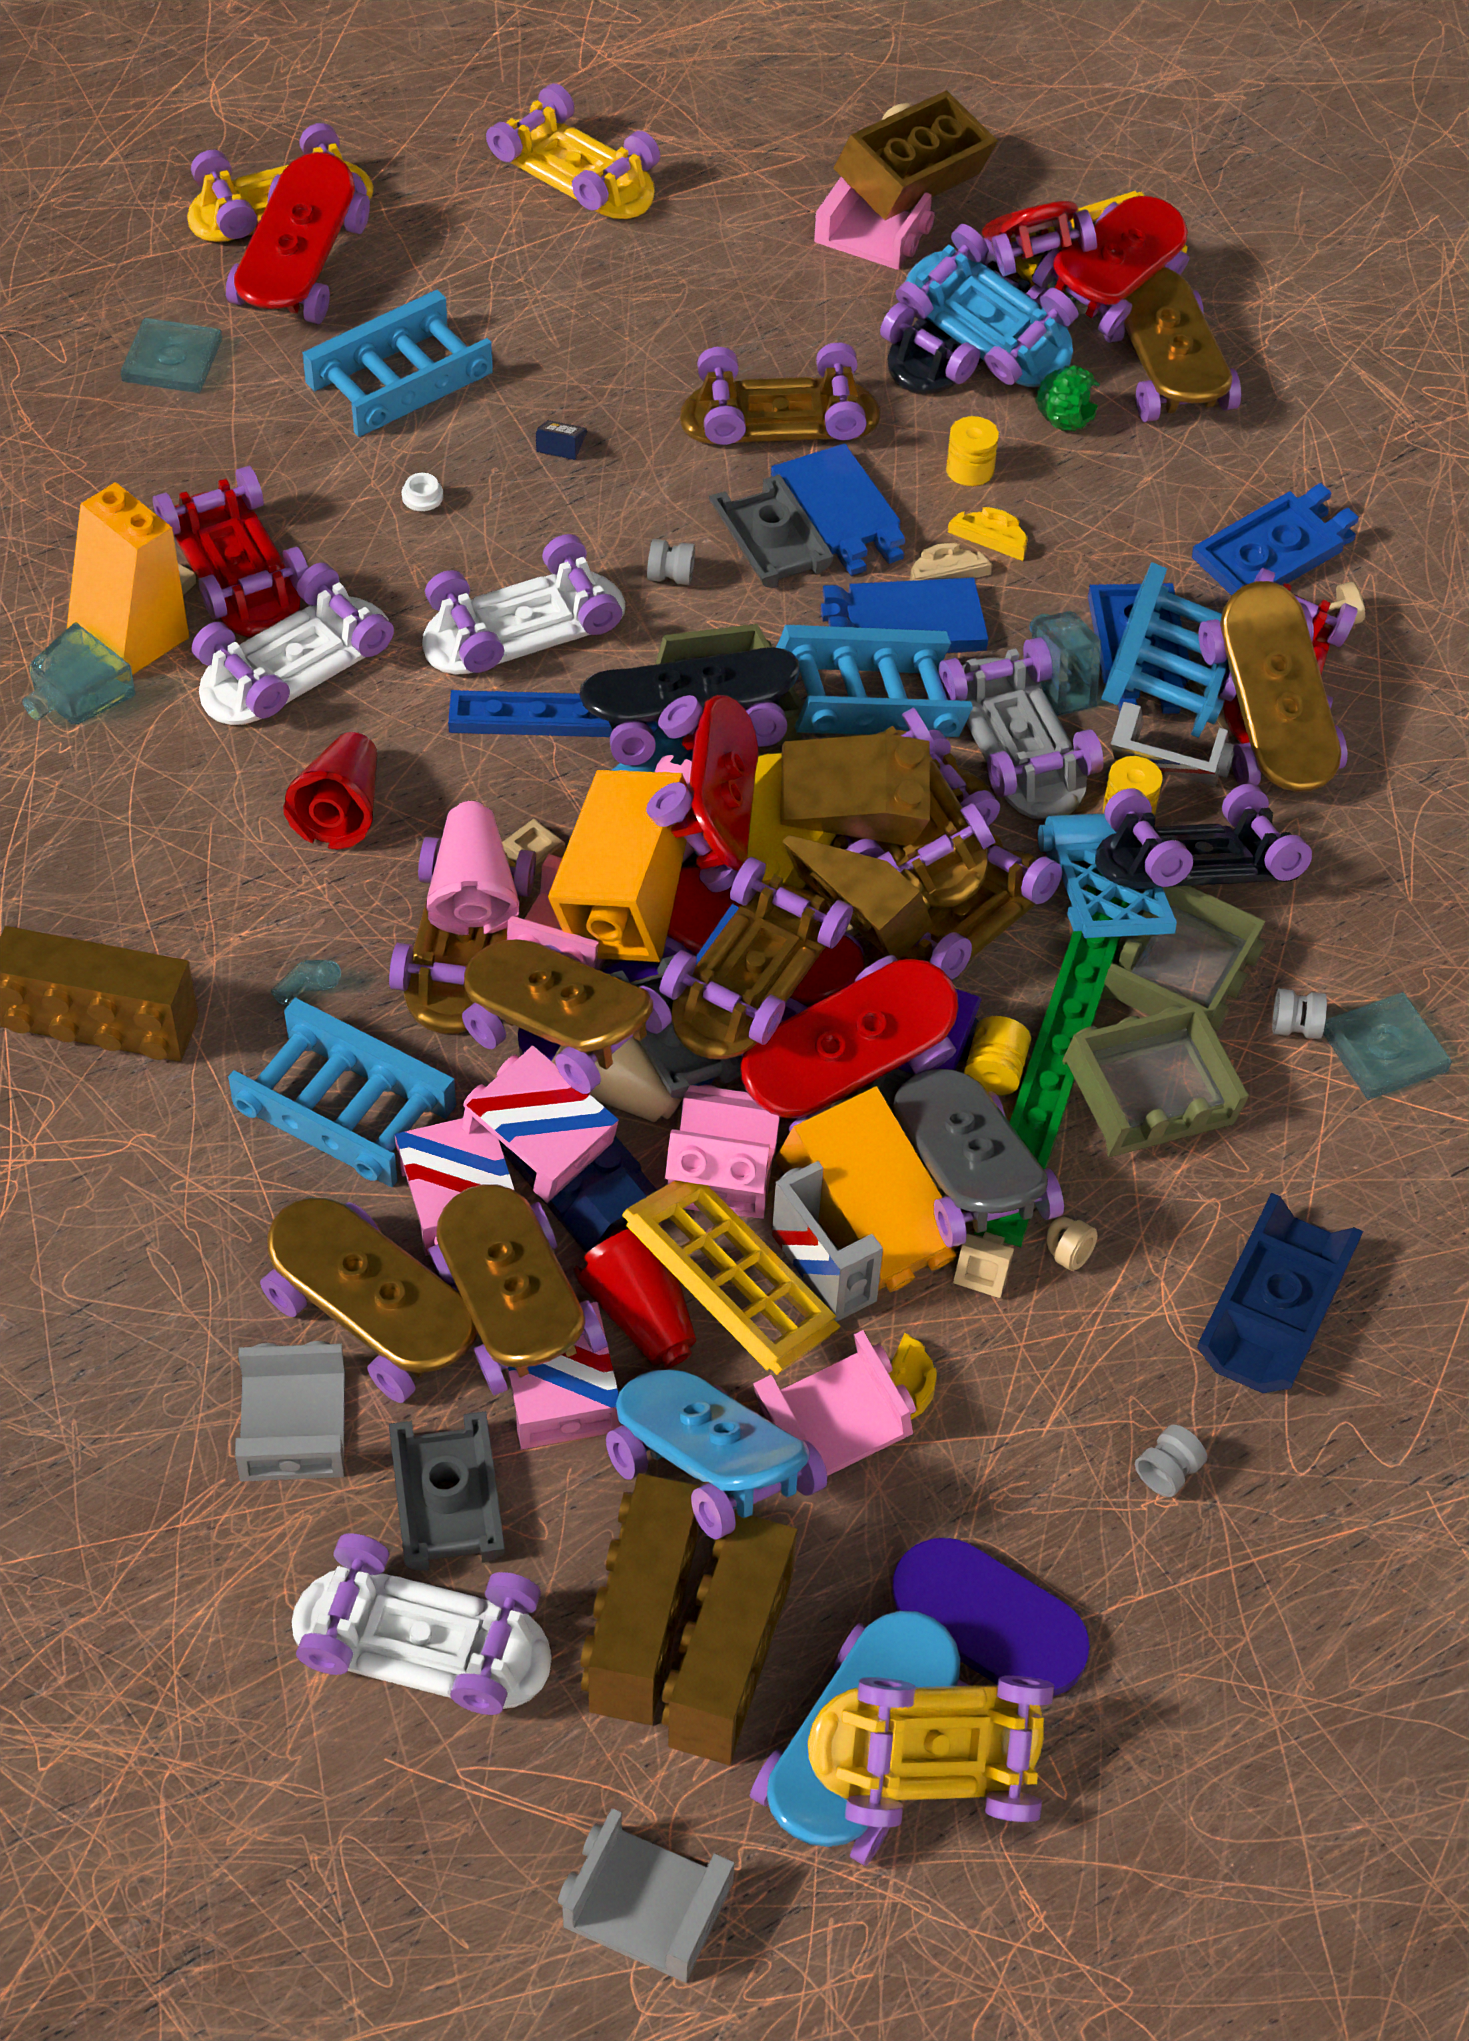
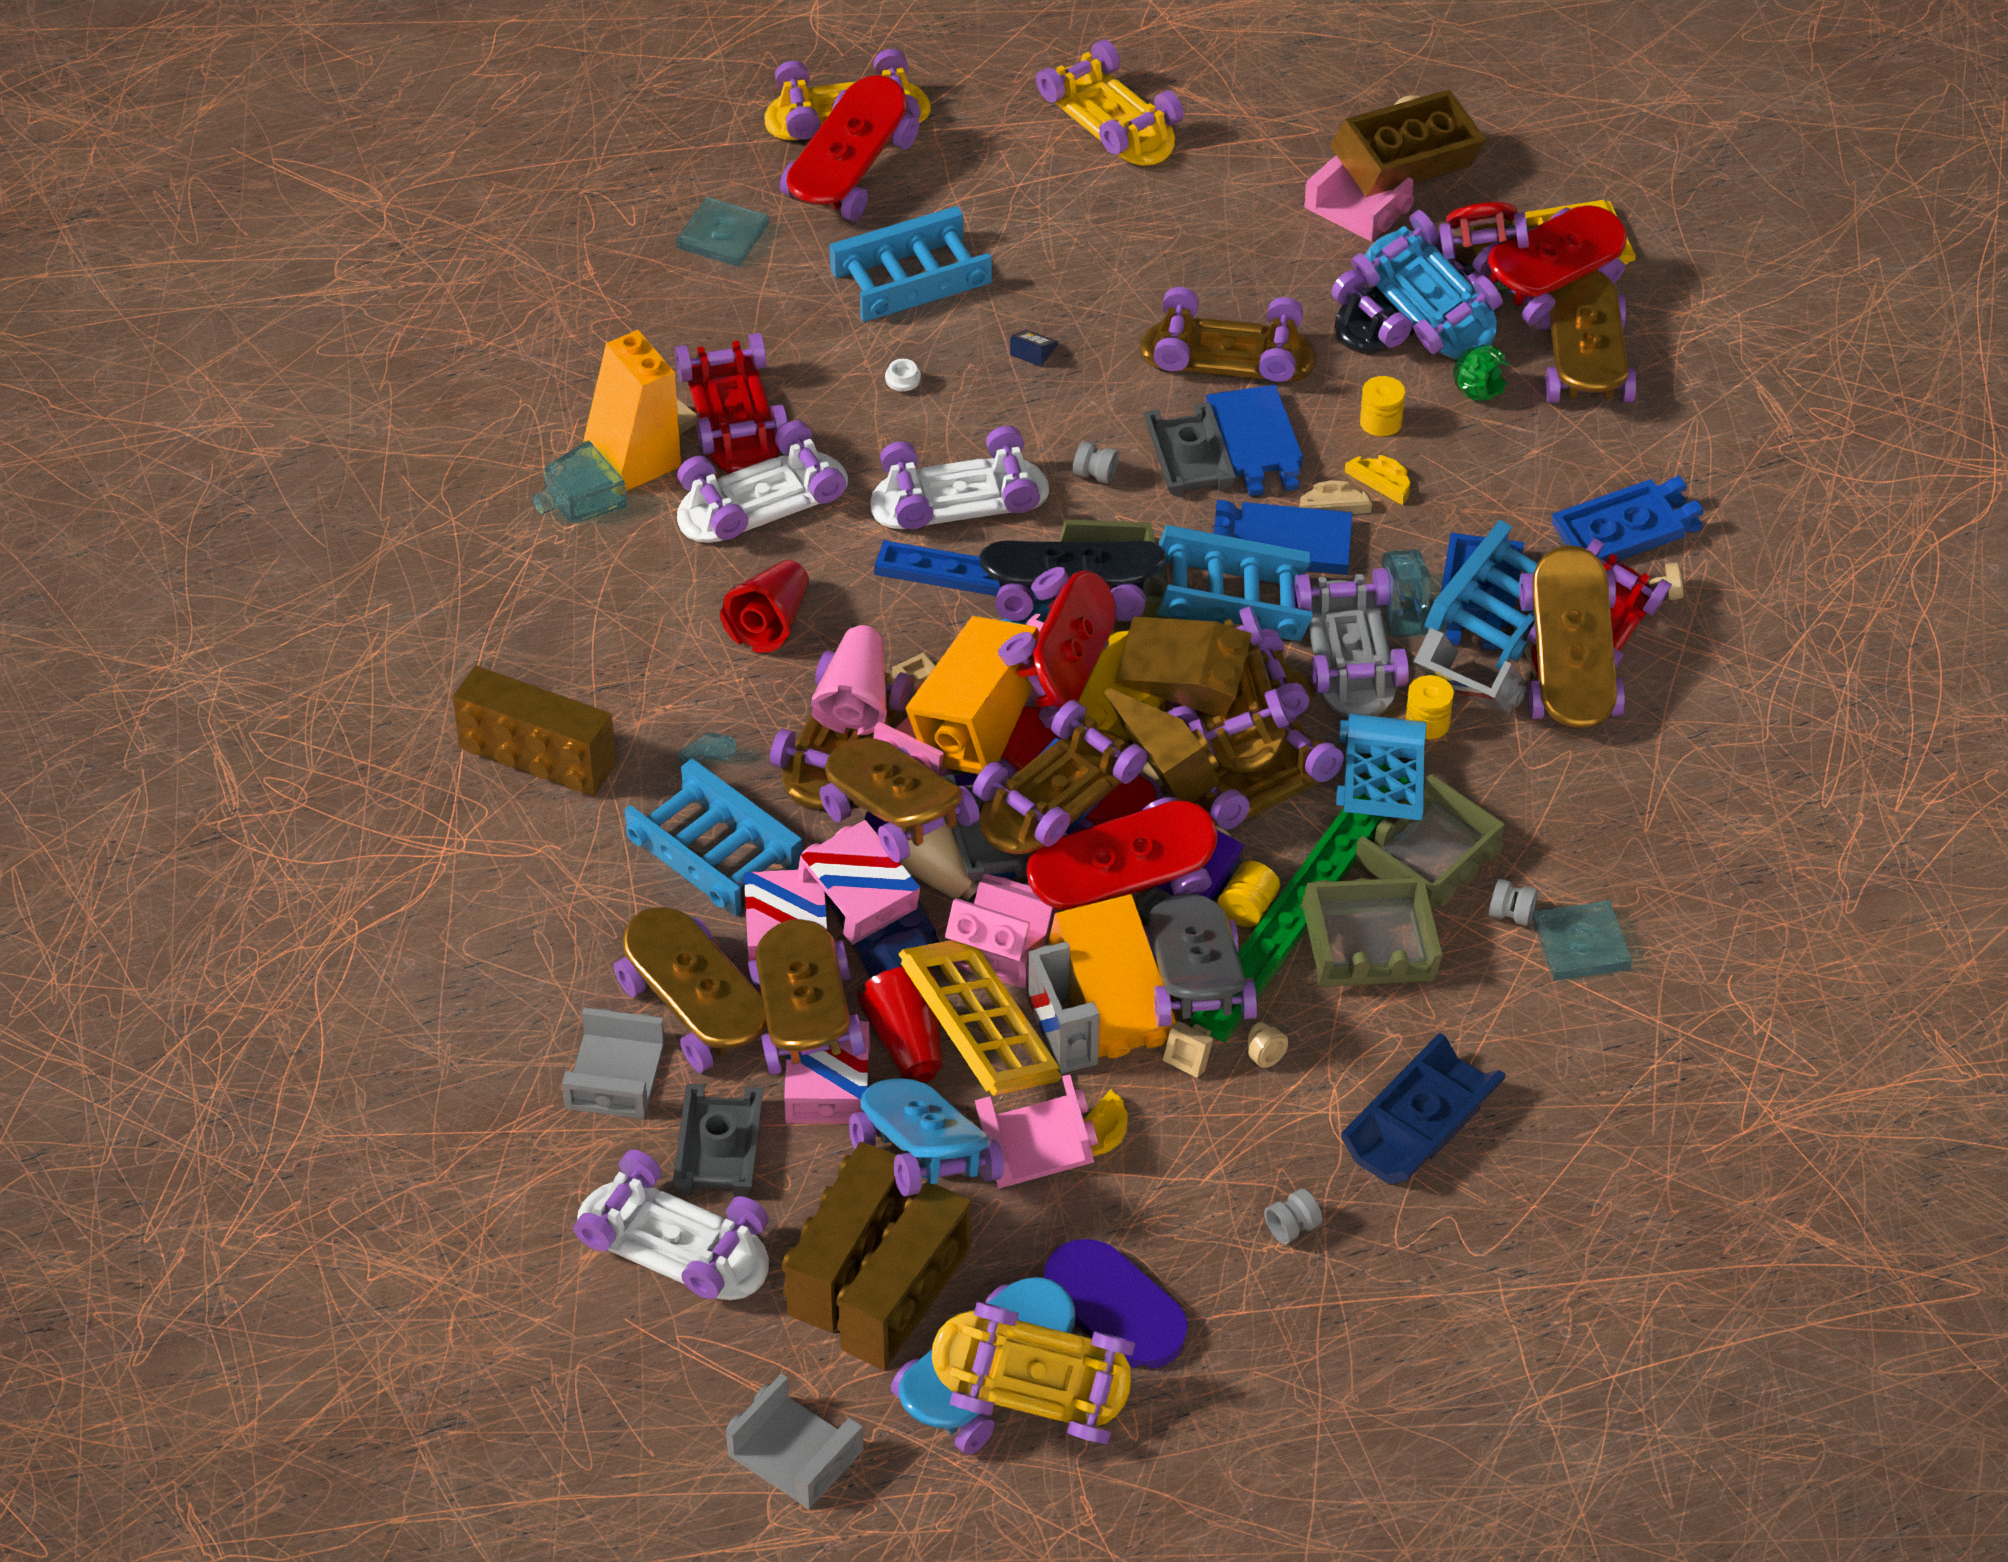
camera: 15 degrees right, 5 degrees down
piece [1095,784,1312,889] -> none

